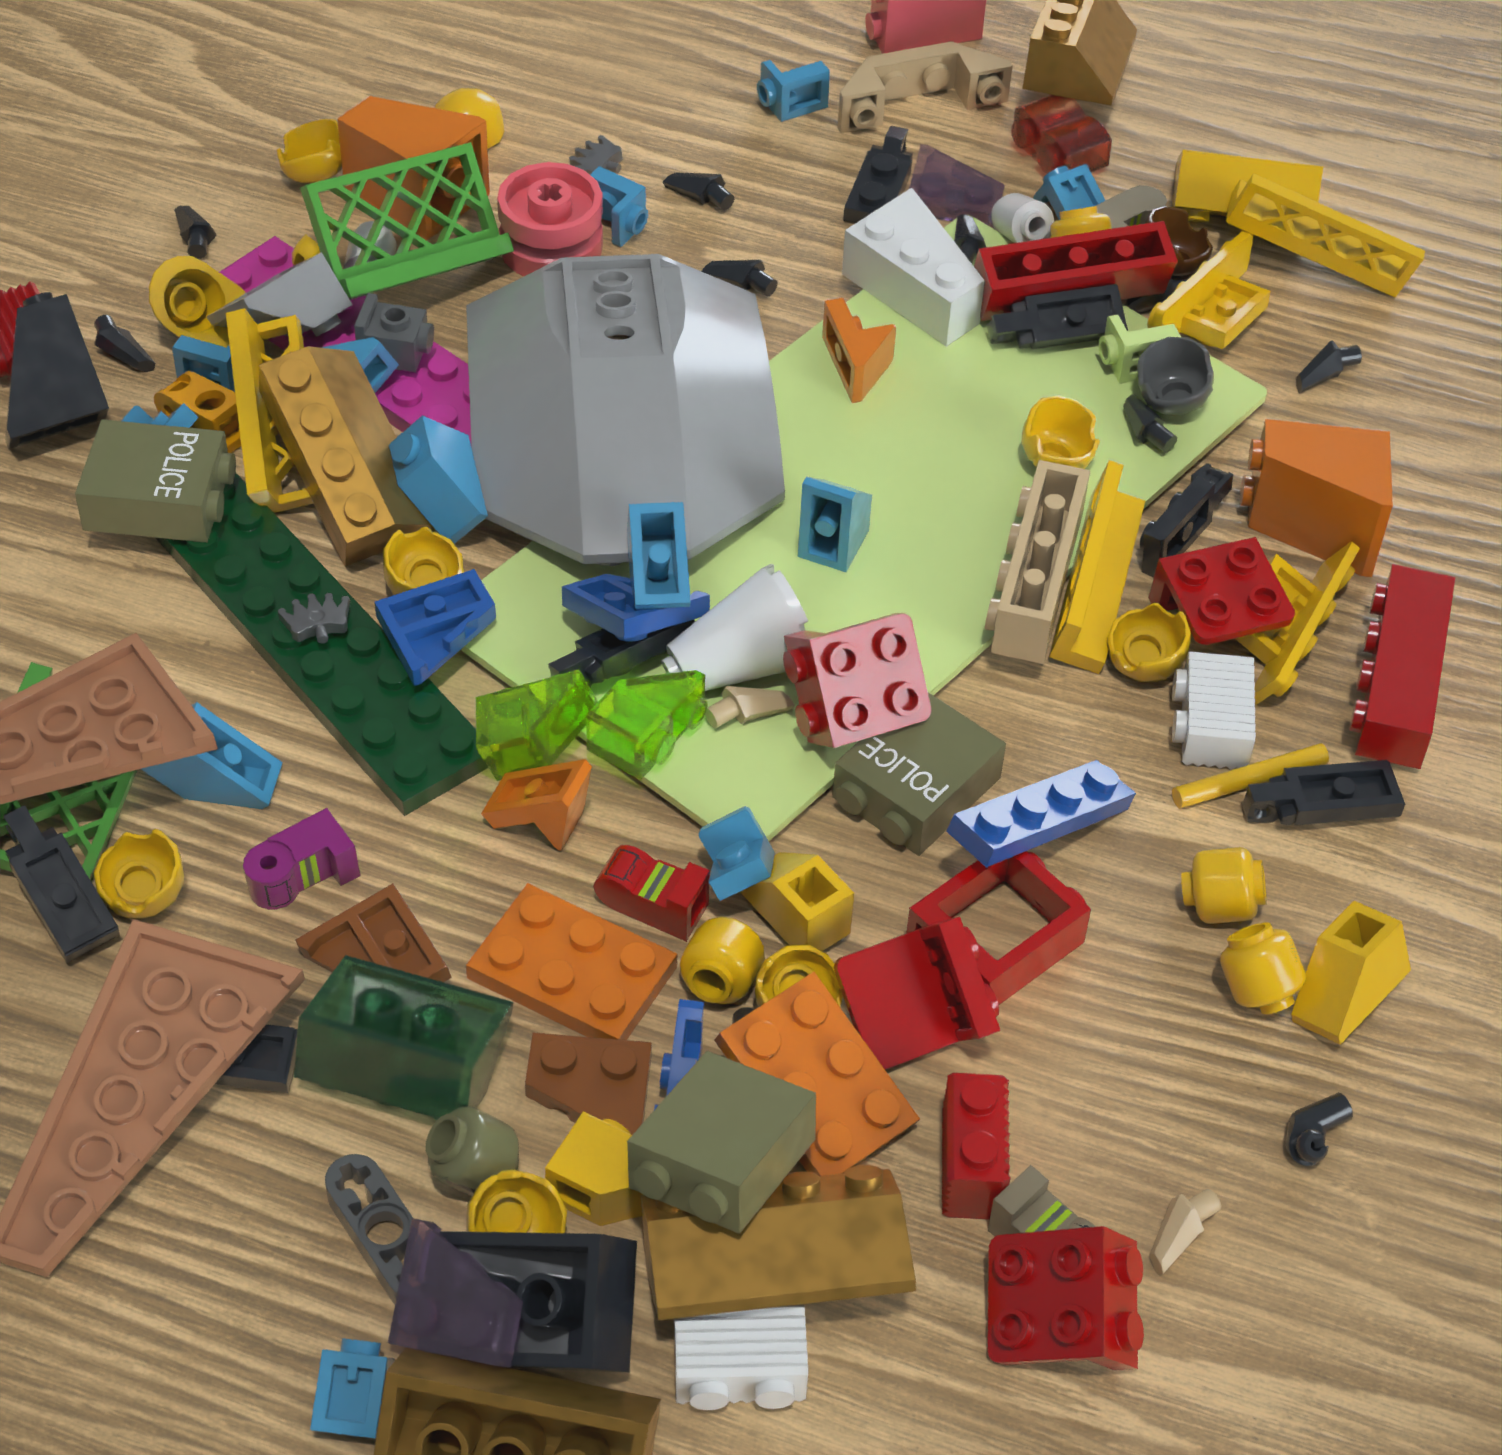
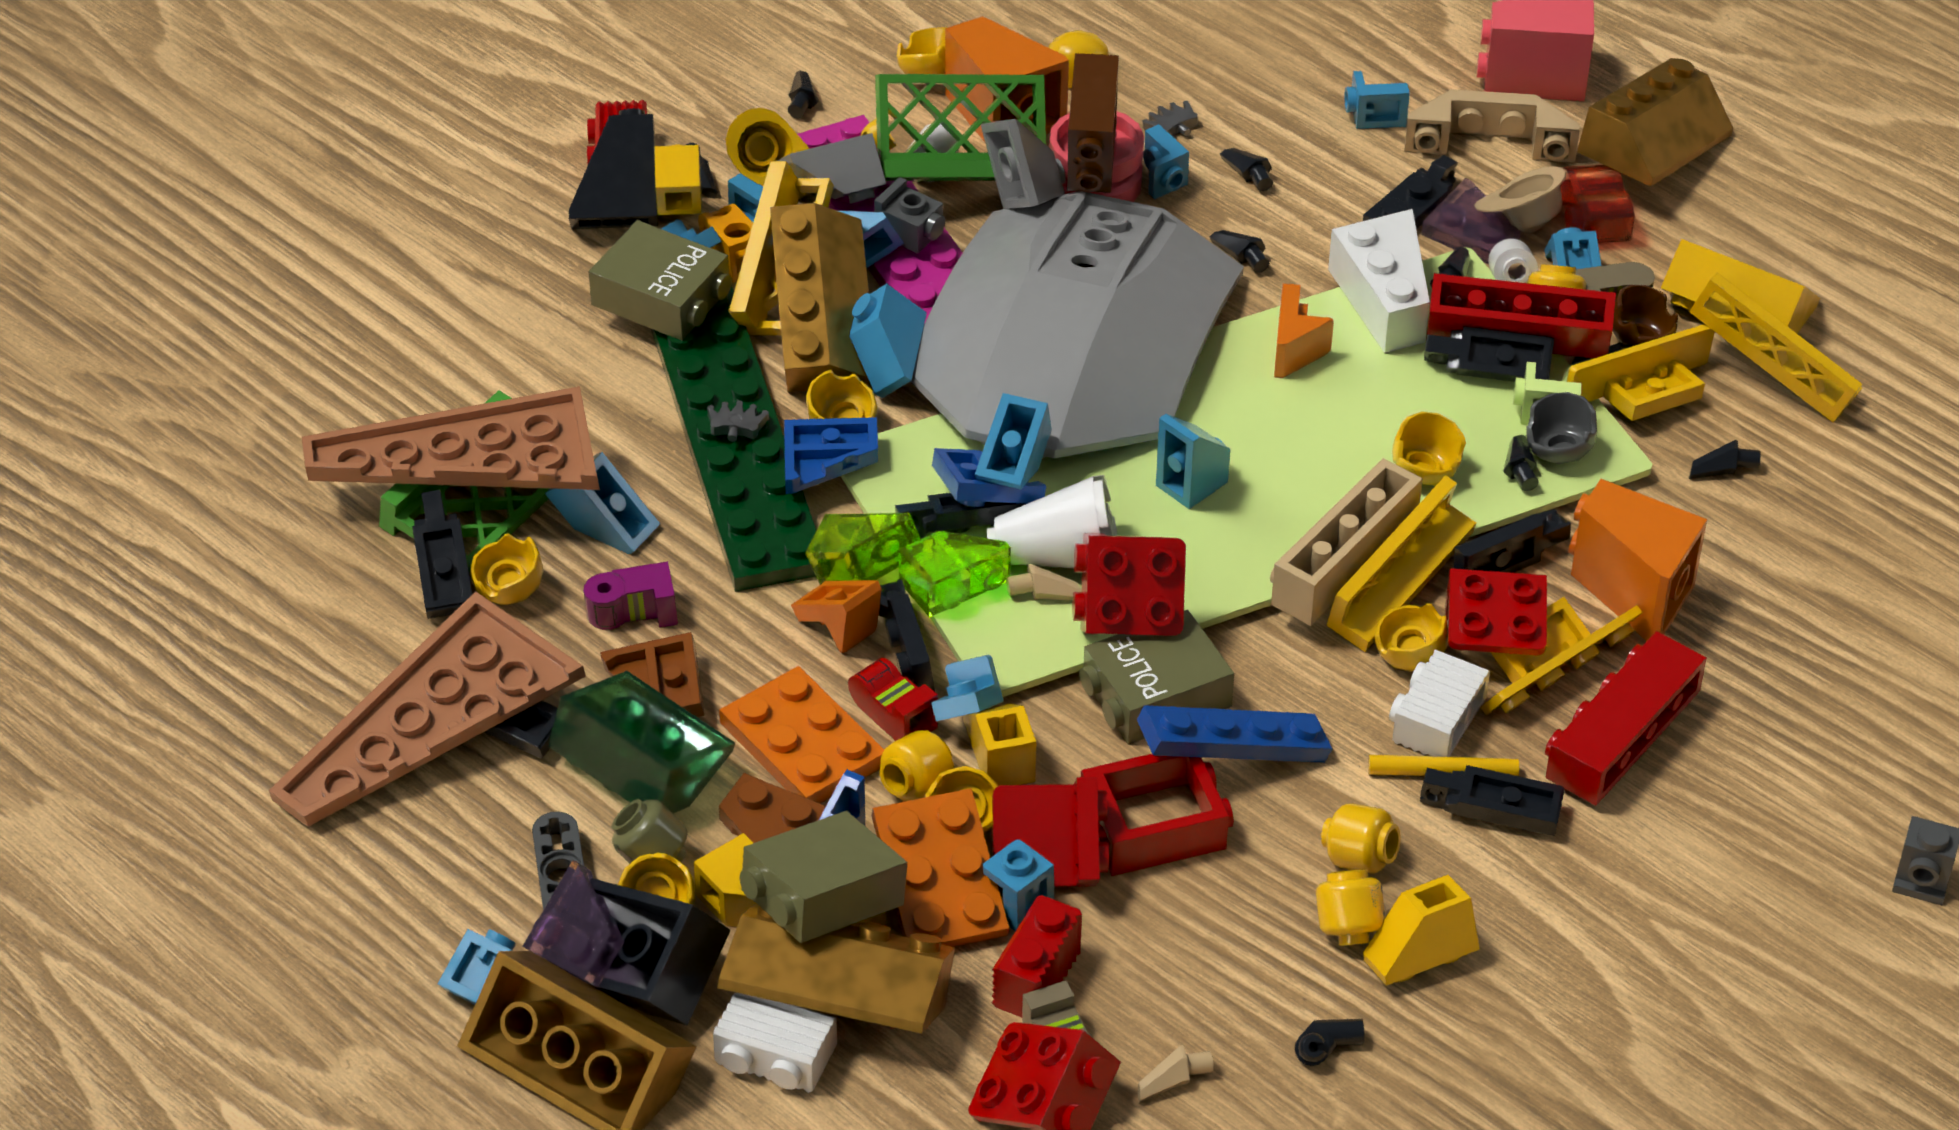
camera: 25 degrees right, 5 degrees down
none -> yellow slope [655,144,702,215]
none -> black hinge [878,579,935,692]
none -> light grey slope [981,119,1065,209]
none -> dark azure bracket [983,839,1054,931]
none -> reddish brown window [1067,53,1119,193]
none -> tan piece [1474,166,1566,233]

